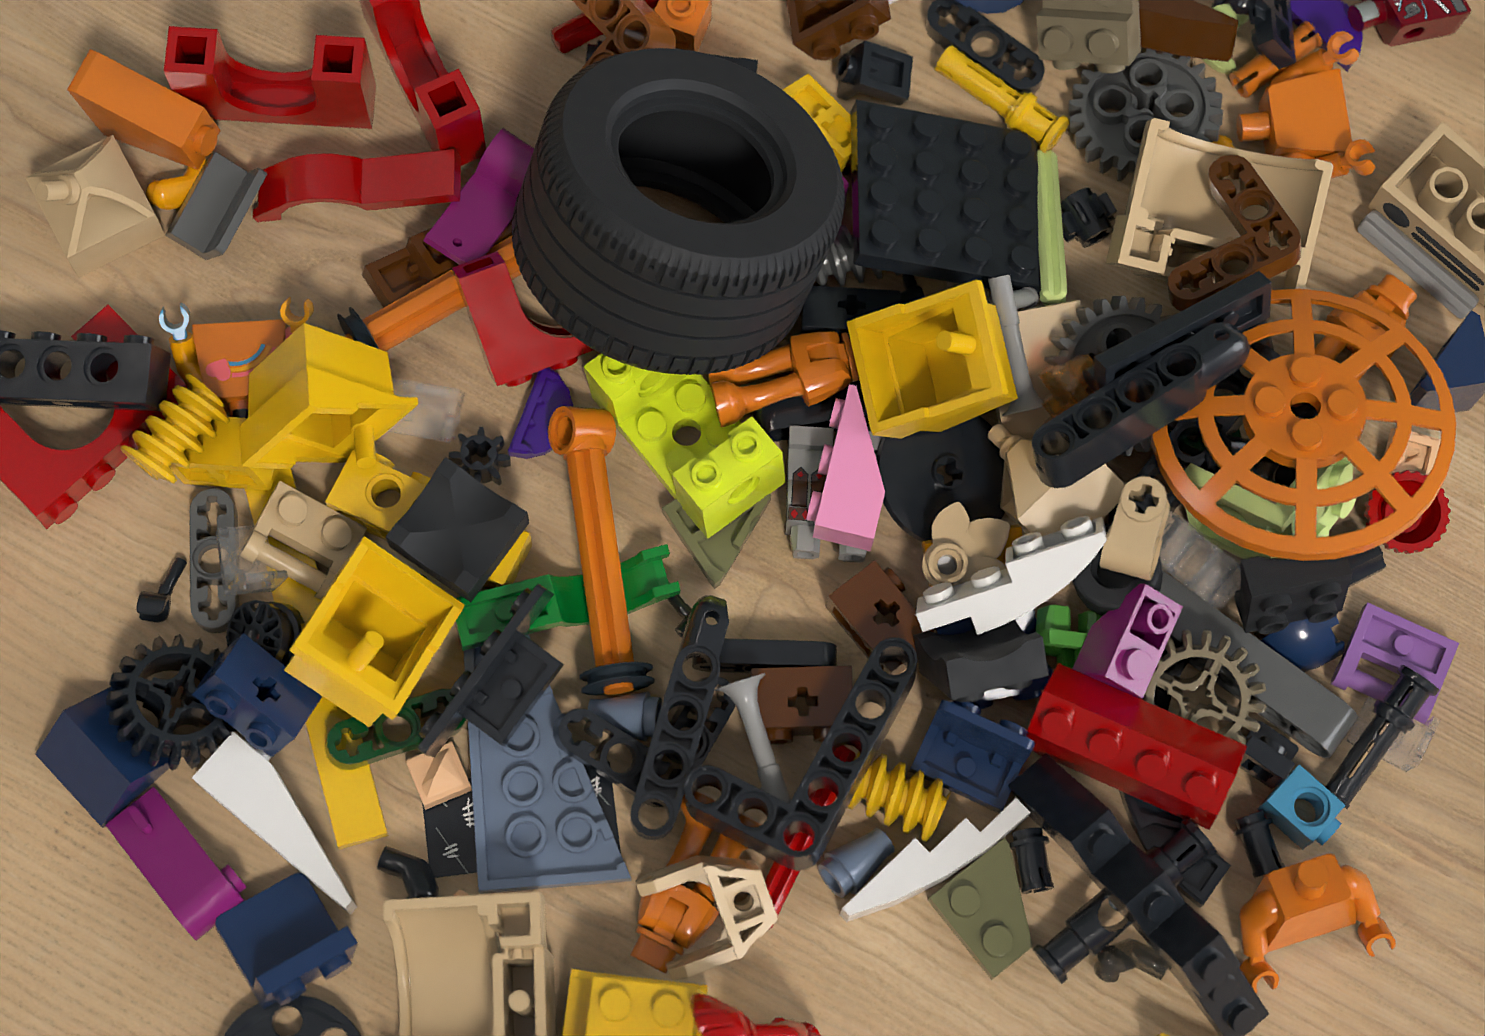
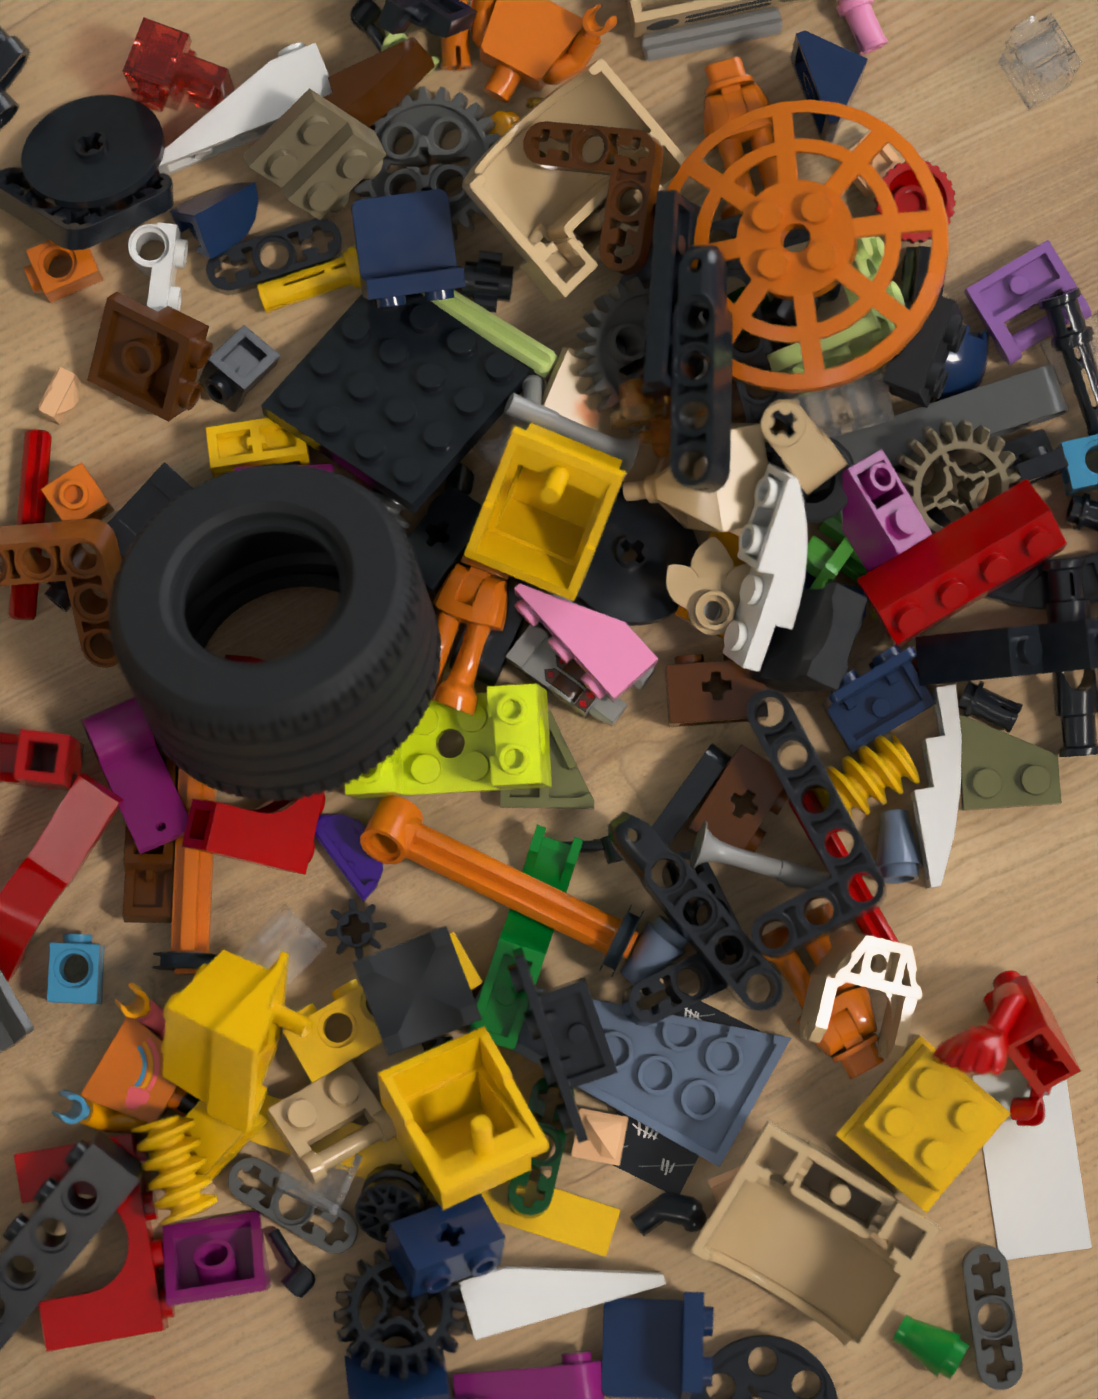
camera: 50 degrees left, 10 degrees up
none -> dark azure brick [47,934,105,1004]
none -> magenta slope [162,1211,272,1306]
none -> dark blue bracket [351,189,466,308]

